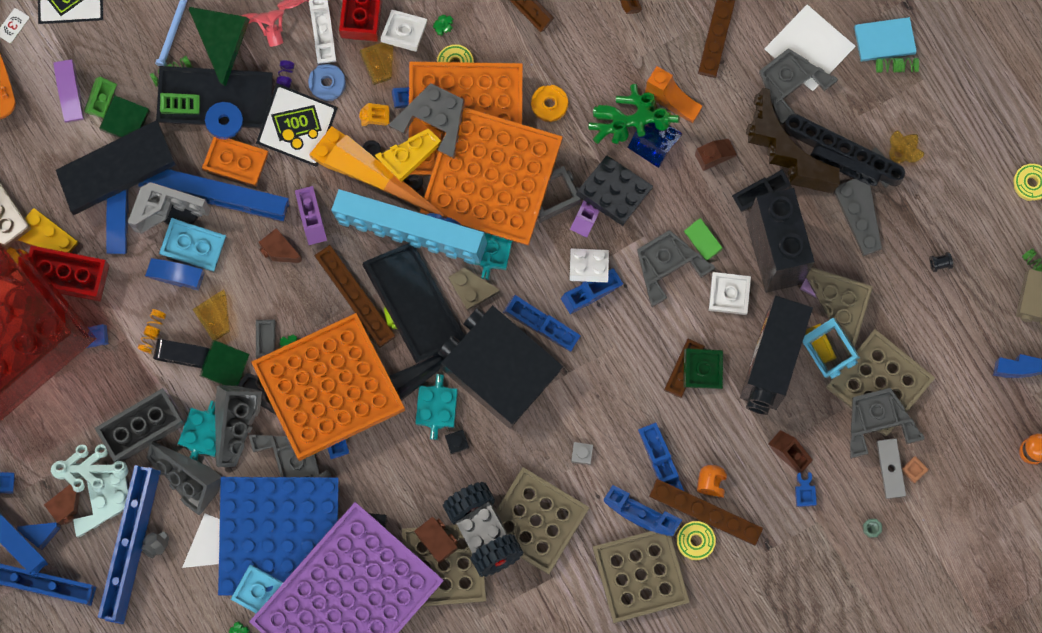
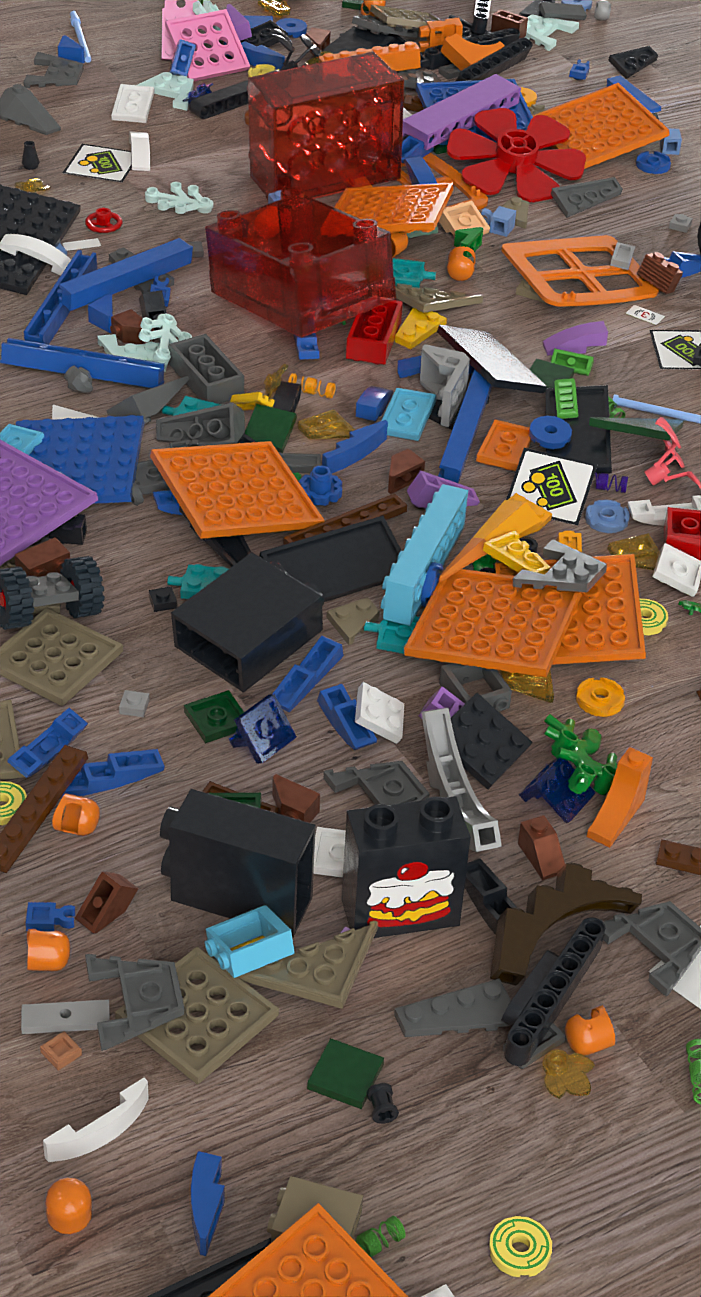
camera: 90 degrees right, 35 degrees down
none -> orange helmet [27,929,70,972]
none -> white slope [43,1078,148,1162]
none -> black slope [139,290,166,331]
none -> dark green tile [184,690,251,744]
none -> clear blue bracket [229,694,297,764]
none -> yellow tile [230,392,275,411]
none -> clear yellow plate [264,364,289,399]
none -> copper slope [272,774,320,823]
none -> blue plant [299,465,342,506]
none -> dark green tile [307,1038,384,1109]
none -> blue slope [322,420,388,473]
none -> light grey arch [421,707,502,852]
none -> orange helmet [565,1005,616,1056]

